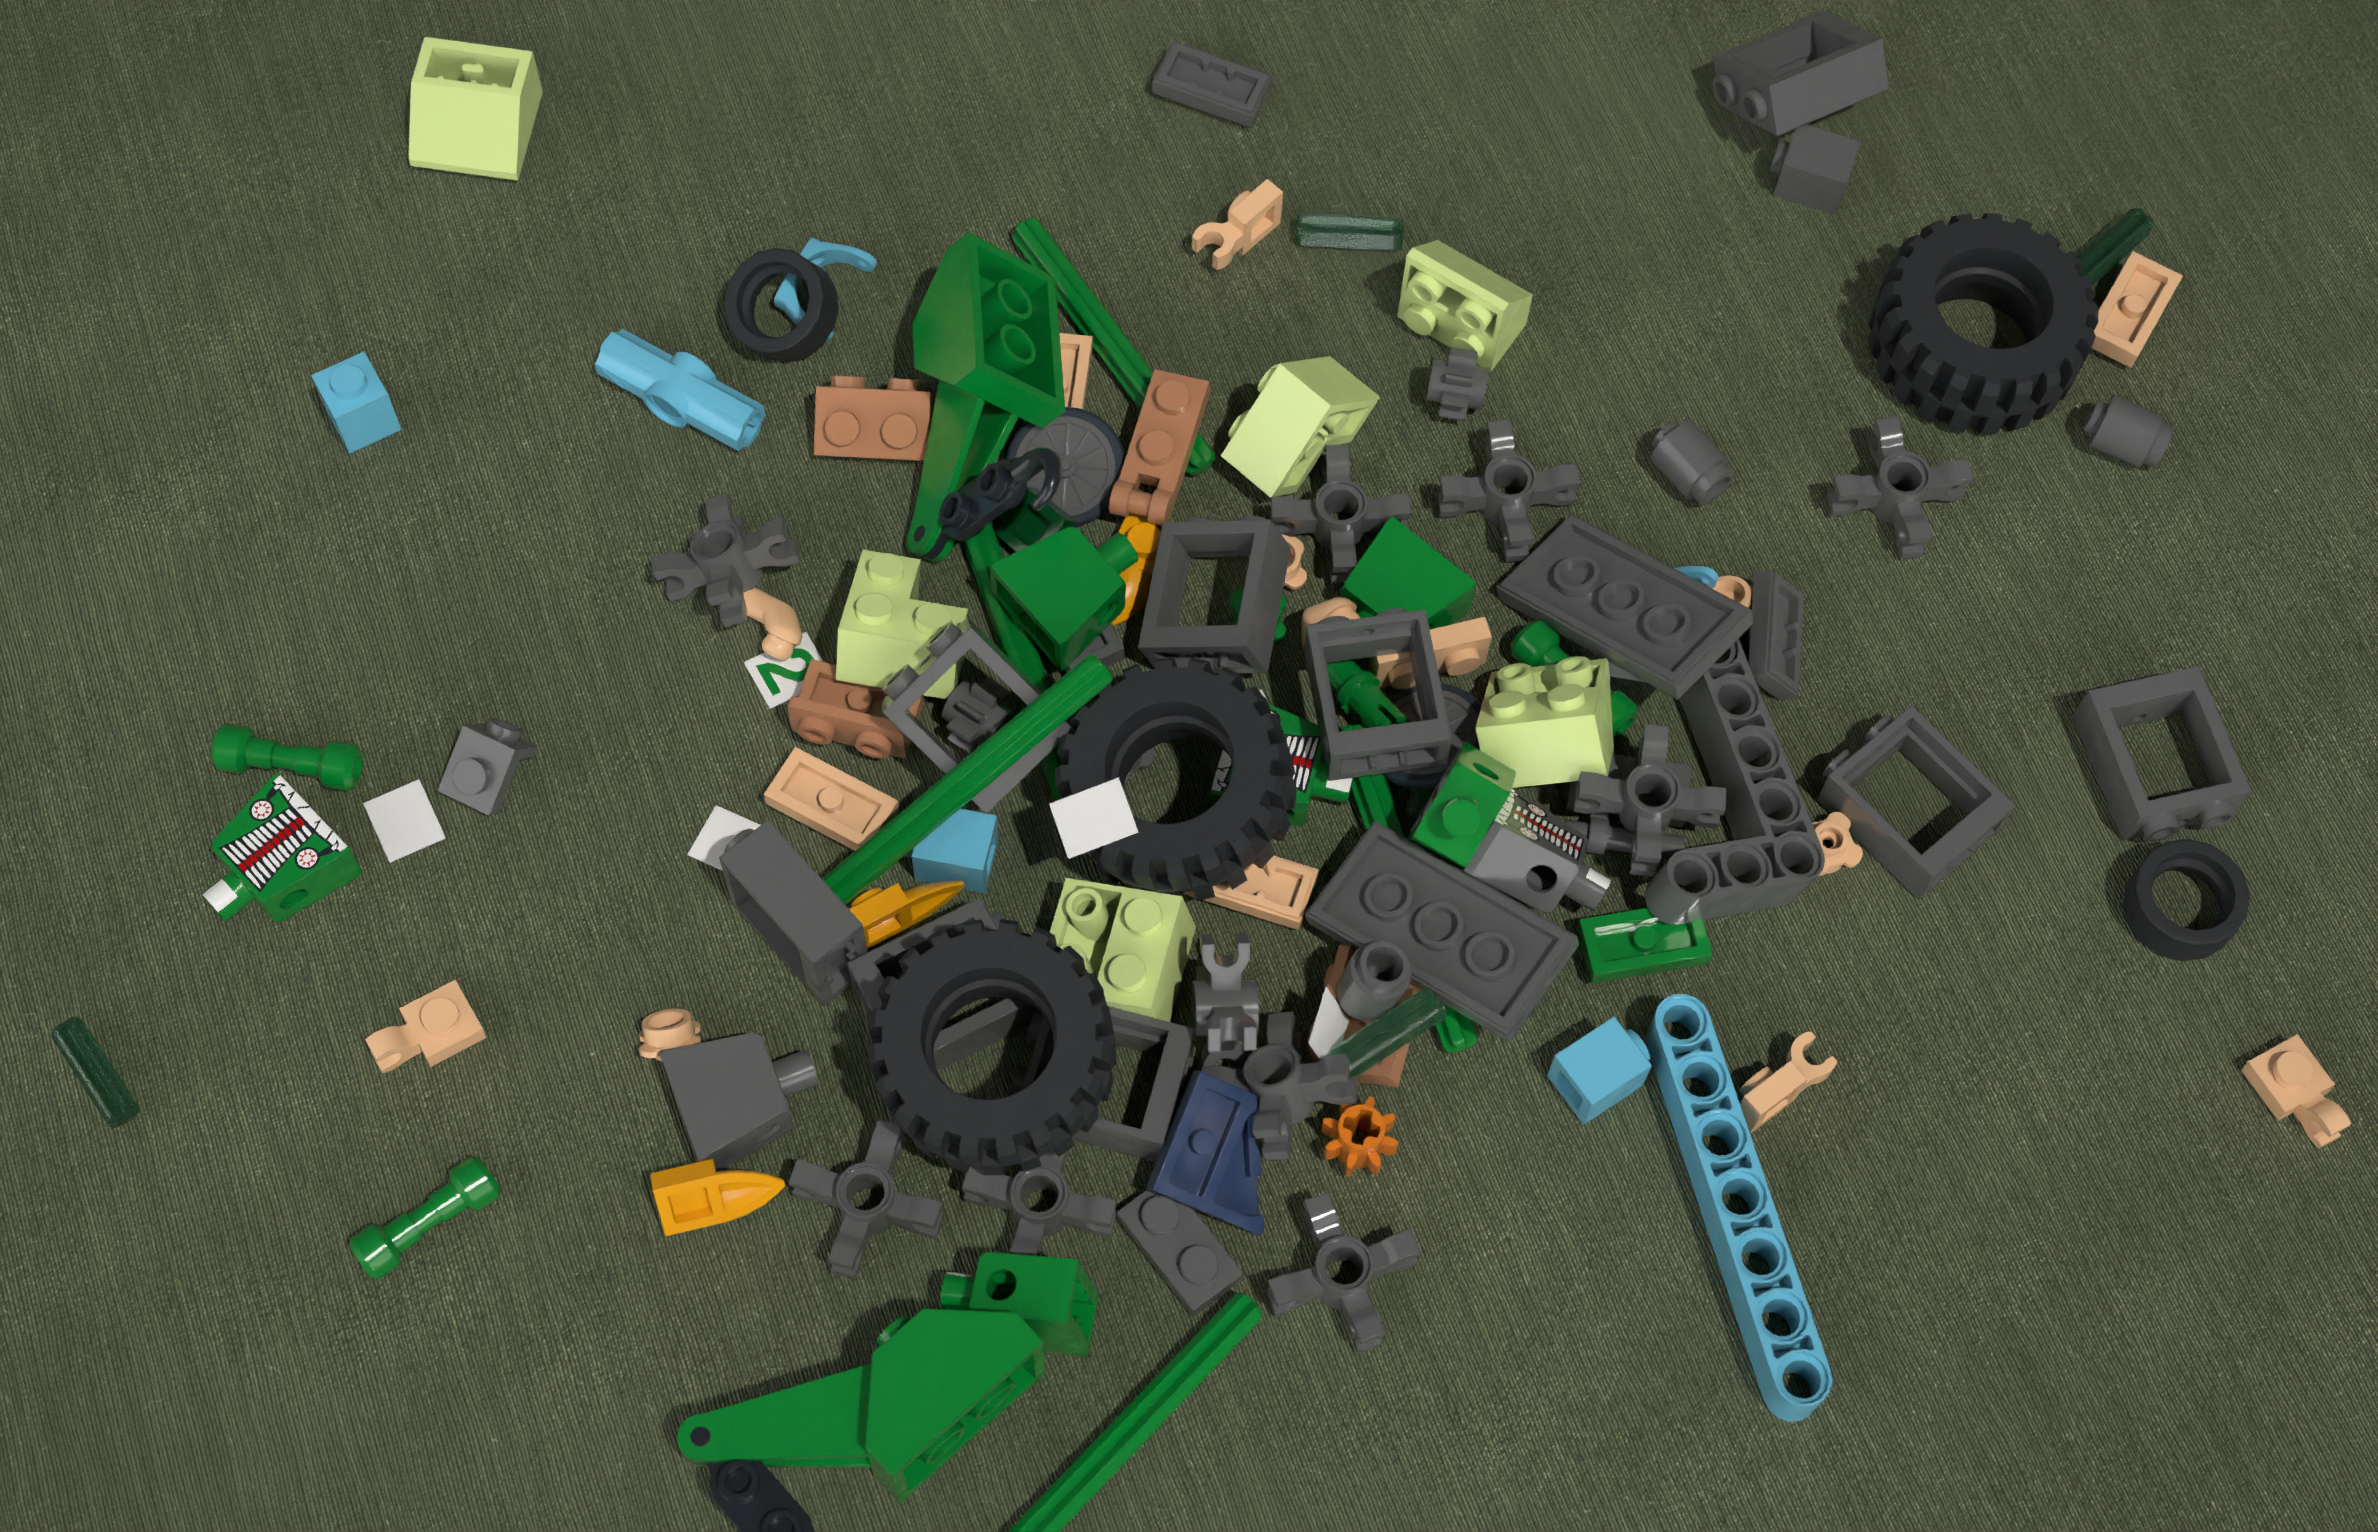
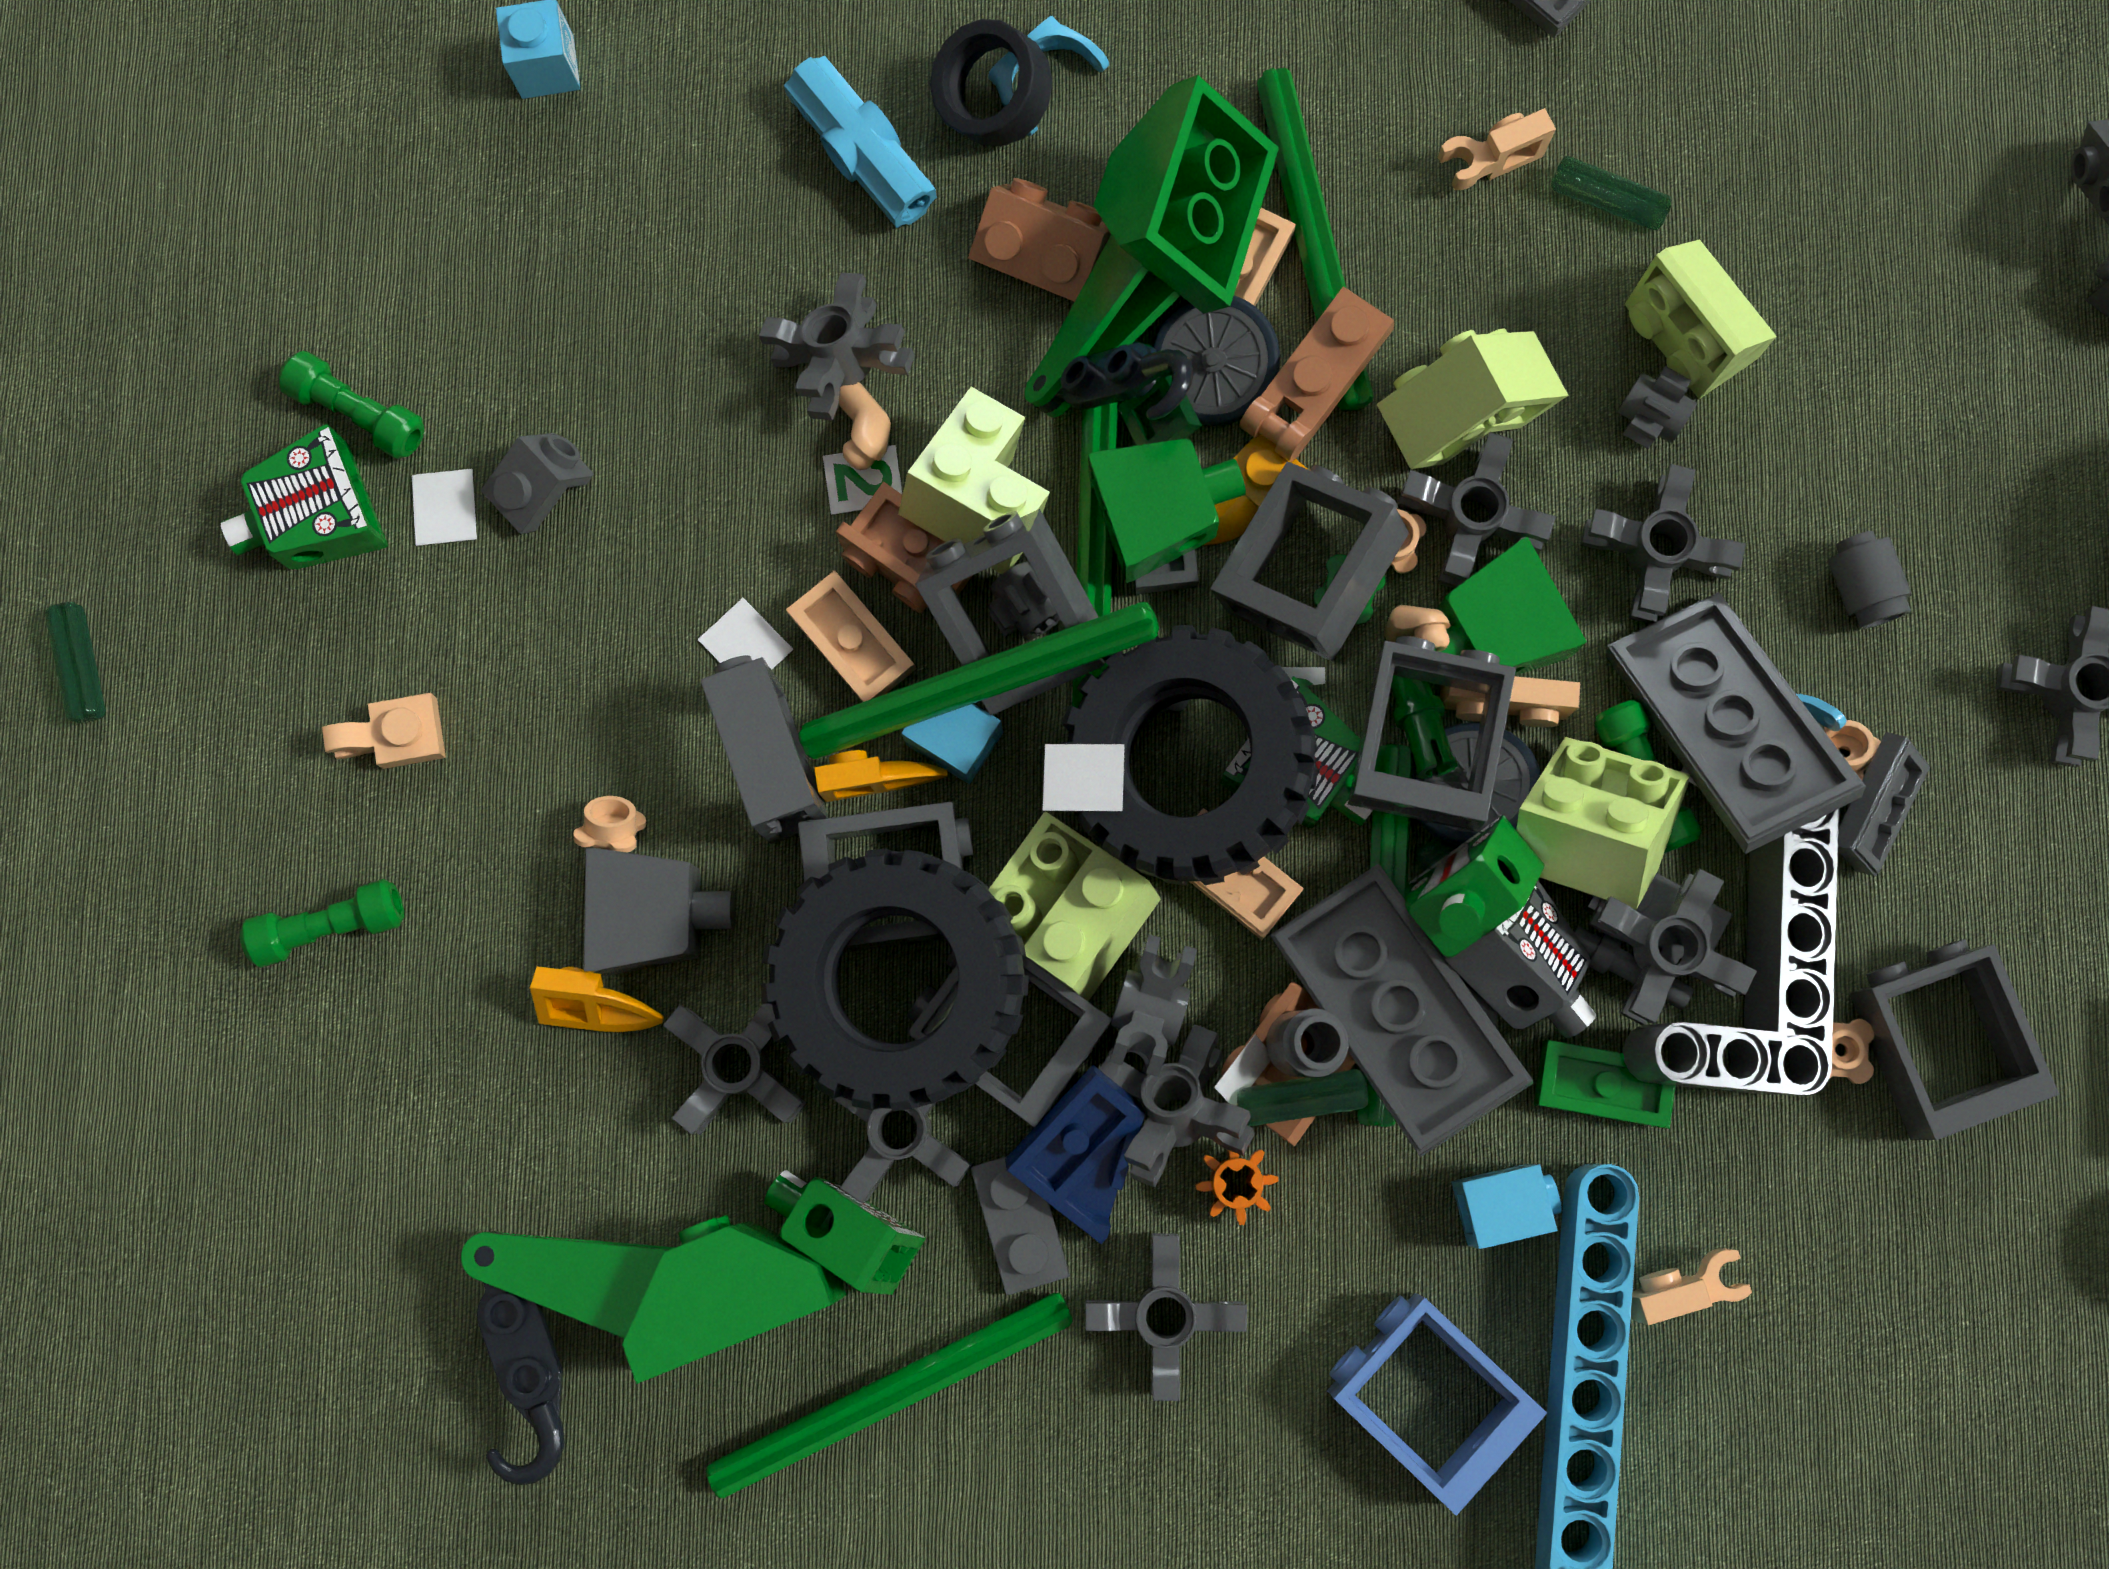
camera: 30 degrees right, 15 degrees up
none -> medium blue window [1327,1293,1547,1516]

